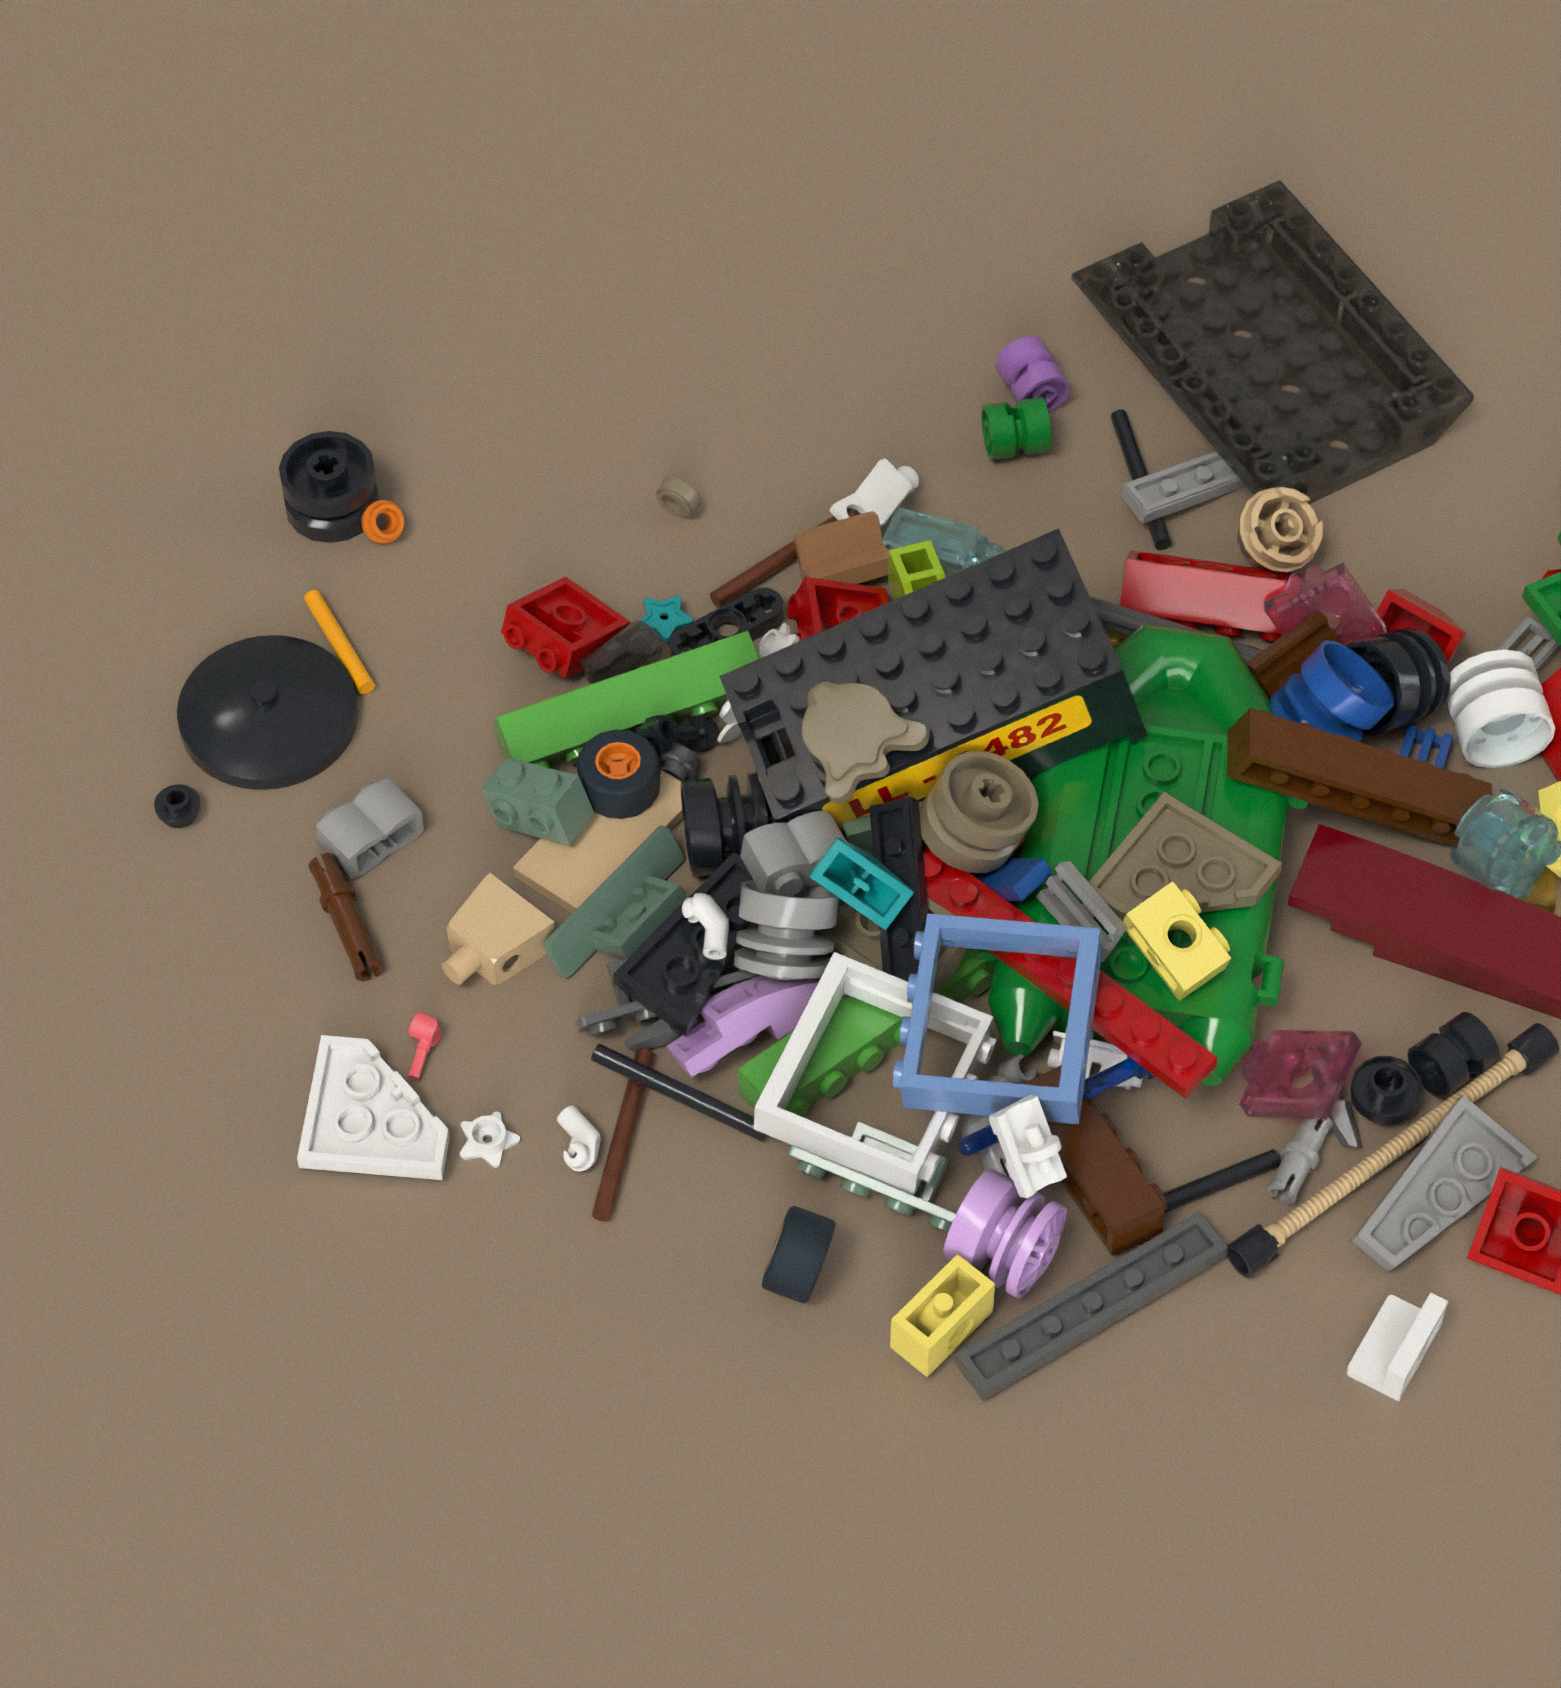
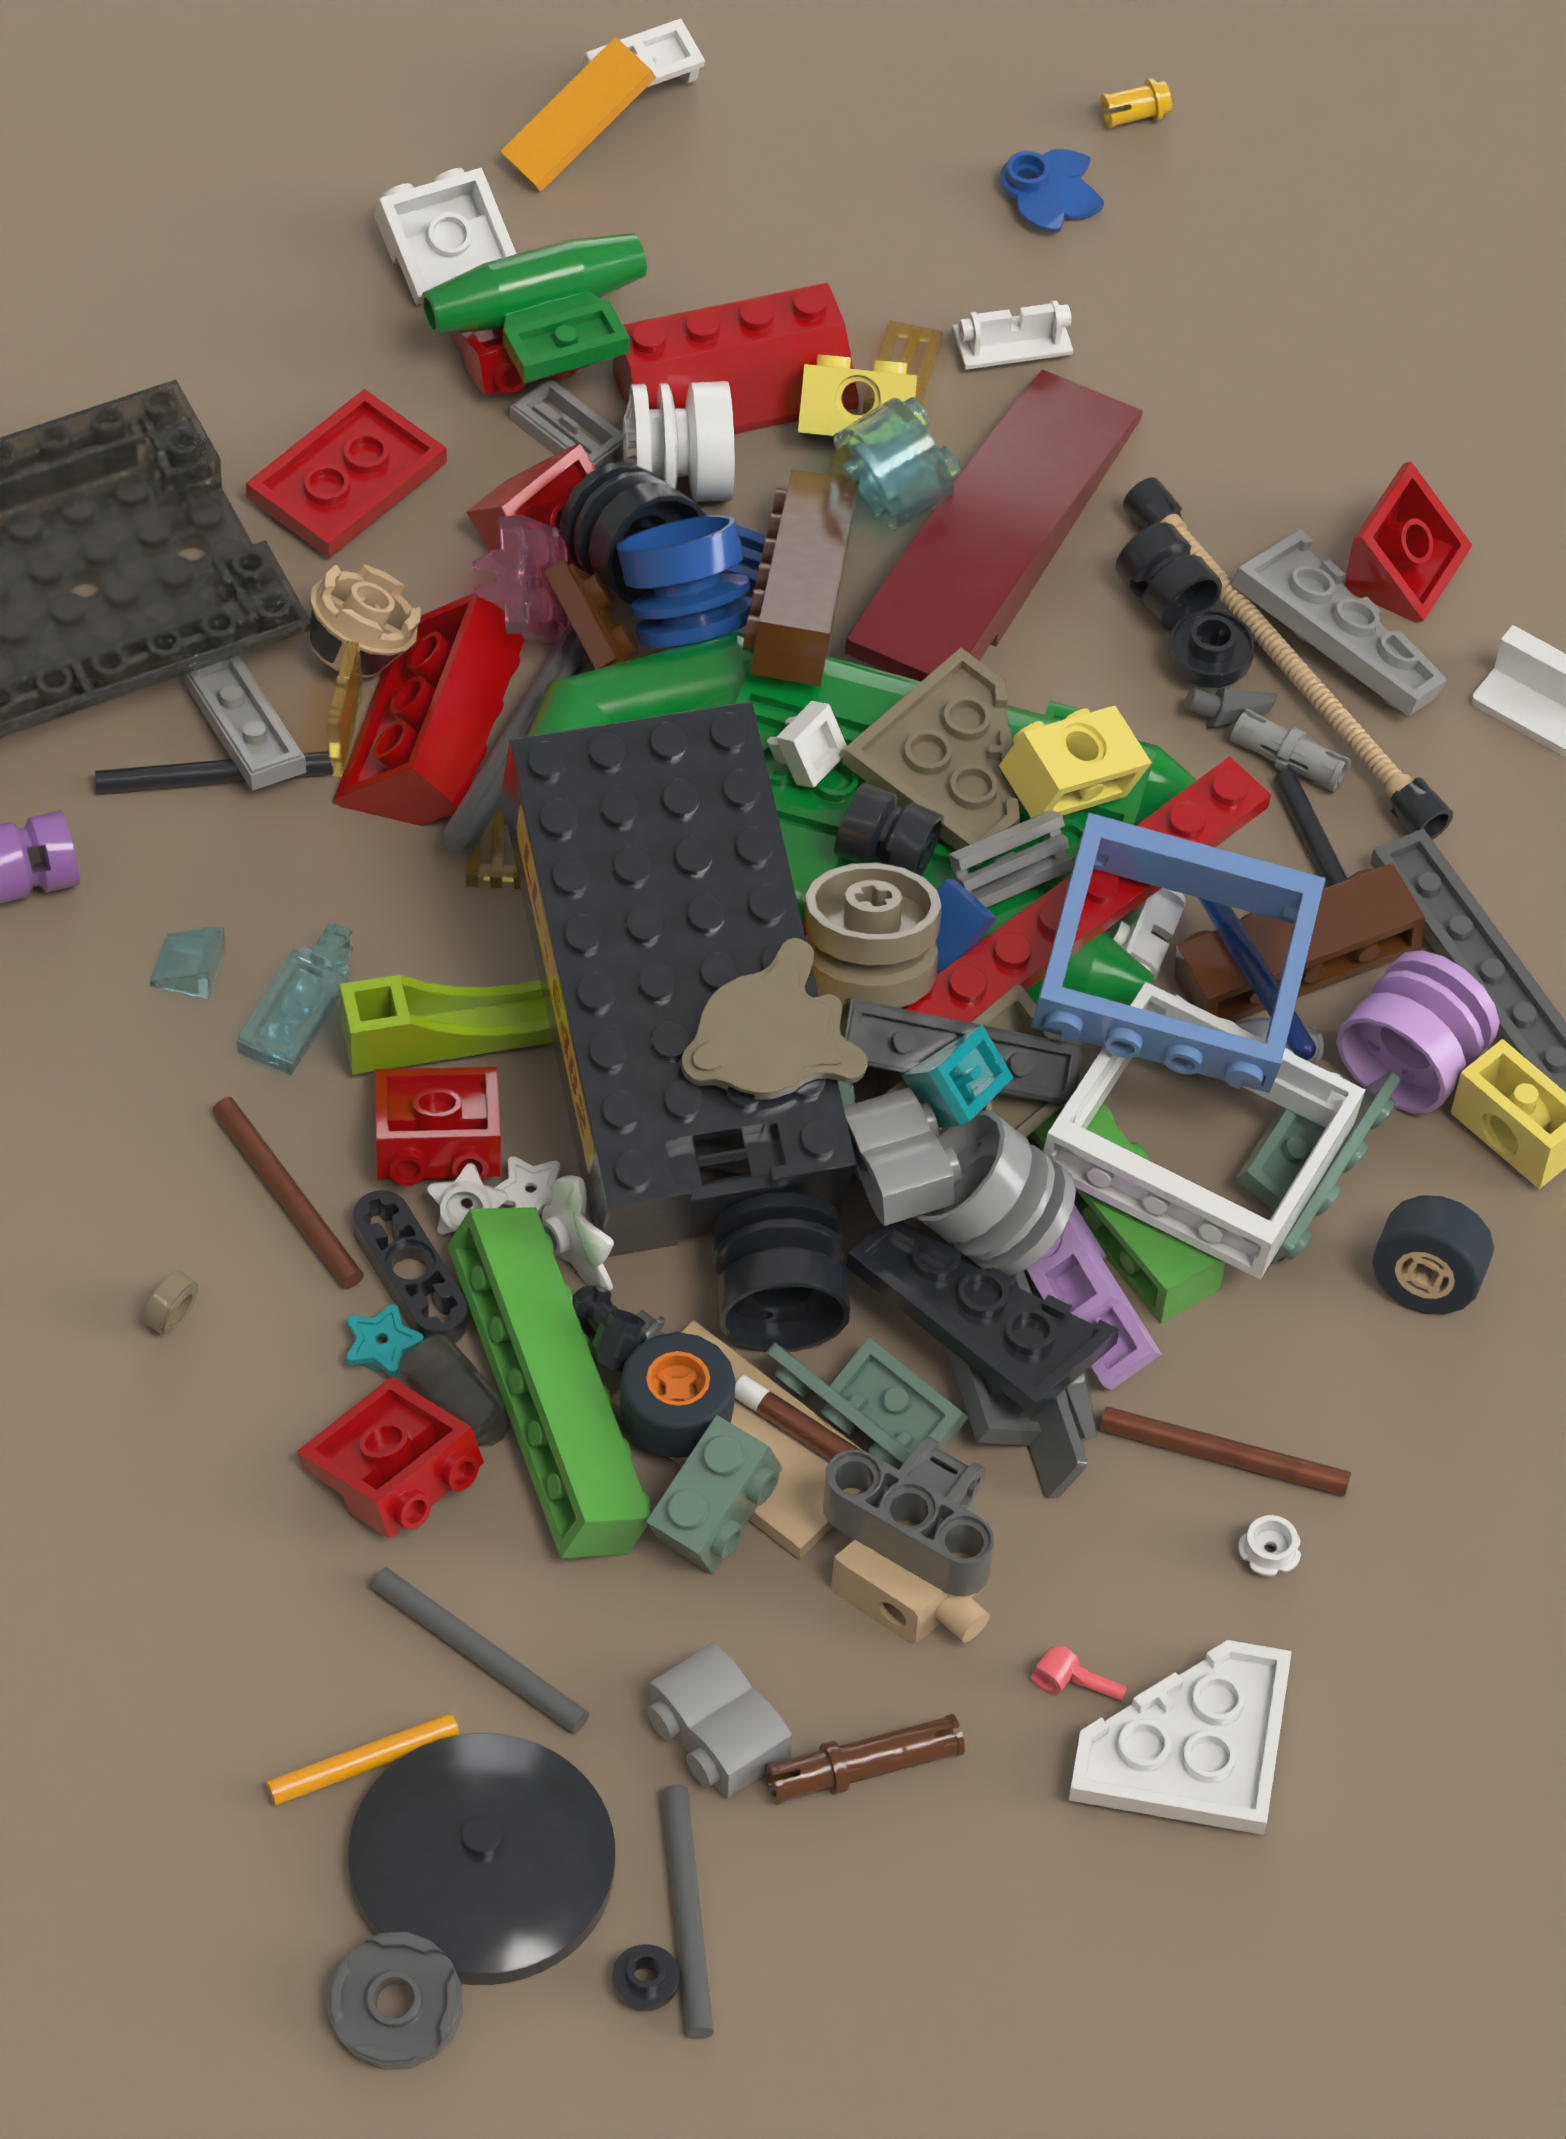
camera: 90 degrees left, 0 degrees up
black wheel [279,431,379,543] -> none
orange plate [361,500,404,544] -> none
white plate [460,1112,520,1168] -> none
white arm [557,1105,601,1172] -> none
black bar [591,1043,767,1142] -> none
white arm [682,893,729,960] -> none
medium nougat panel [794,511,888,584] -> none
white bracket [829,458,919,528] -> none
green wheel [981,397,1052,460] -> none
white hips [989,1095,1067,1198] -> none
clear pink piece [1239,1030,1362,1119] -> none
none -> clear light blue slope [150,927,226,999]
none -> red plate [246,389,447,558]
none -> clear yellow piece [327,640,363,777]
none -> dark grey tile [328,1932,463,2070]
none -> dark grey bar [371,1567,589,1734]
none -> dark grey bar [662,1785,714,2039]
none -> copper bar [735,1375,860,1460]
none -> white tile [767,701,847,788]
none -> dark grey piece [823,1436,994,1596]
none -> black wheel [834,782,944,876]
none -> white plate [1238,1515,1301,1577]

